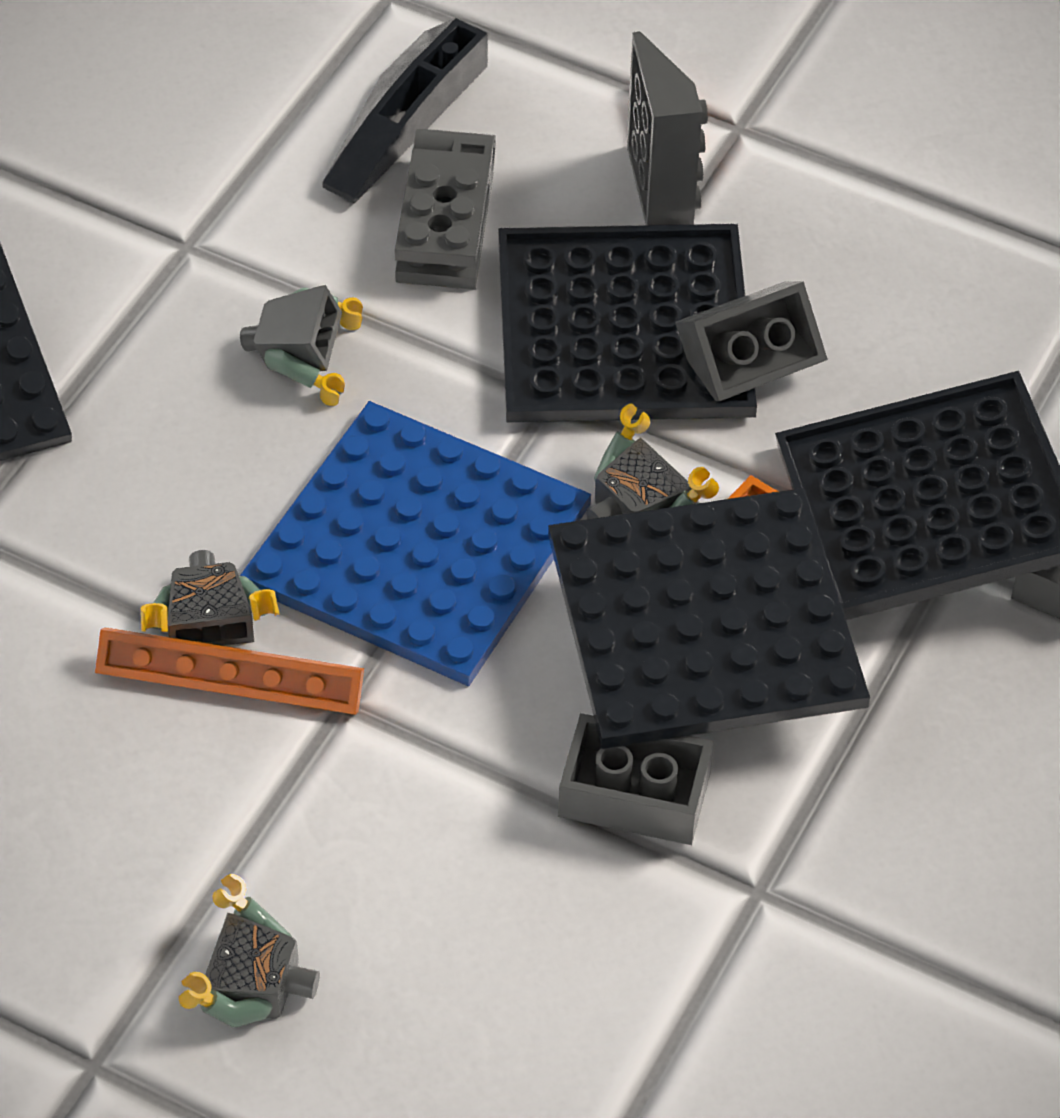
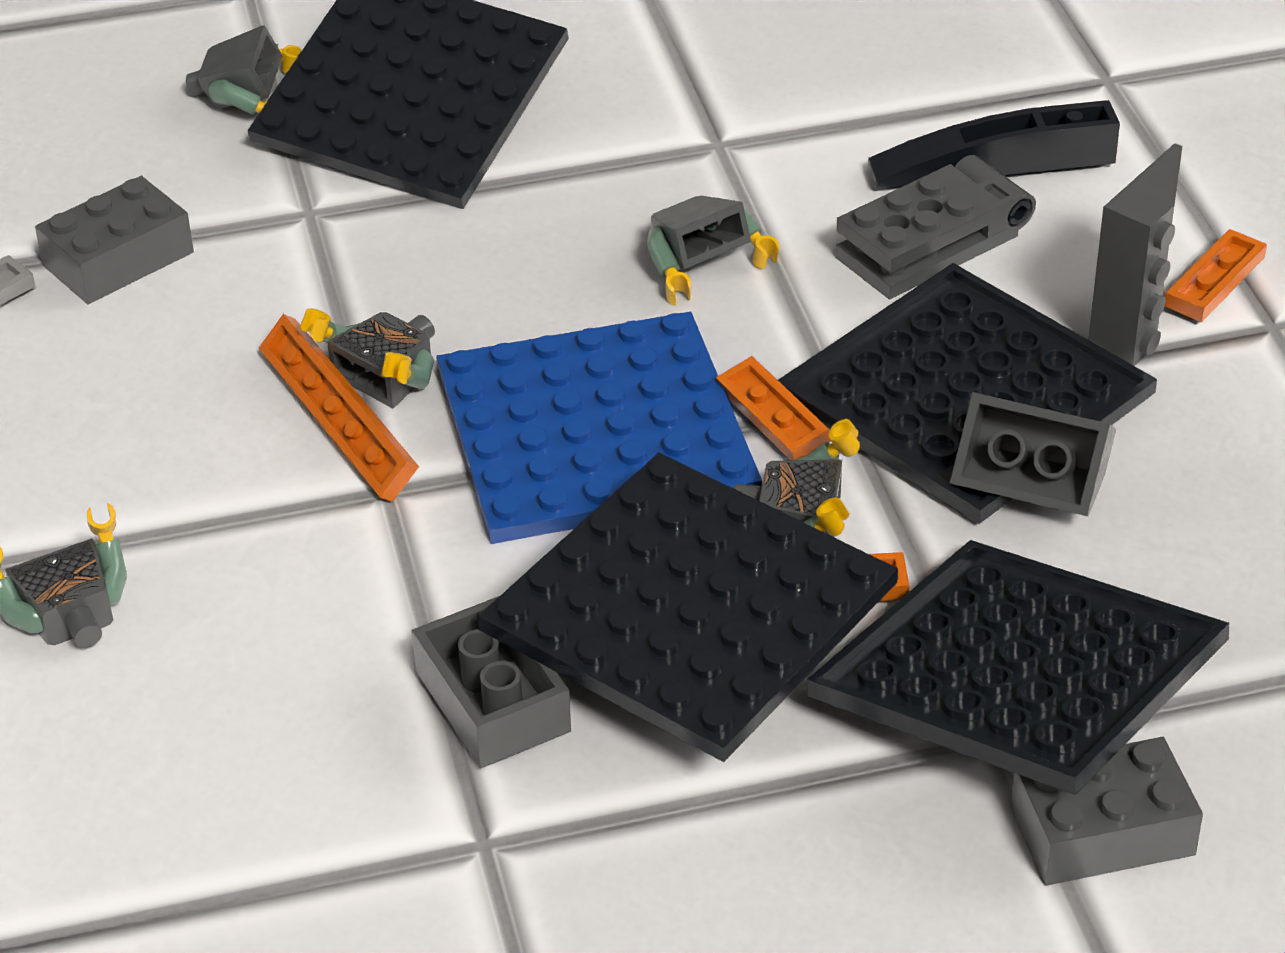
camera: 50 degrees right, 10 degrees down
none -> orange plate [716,356,831,460]

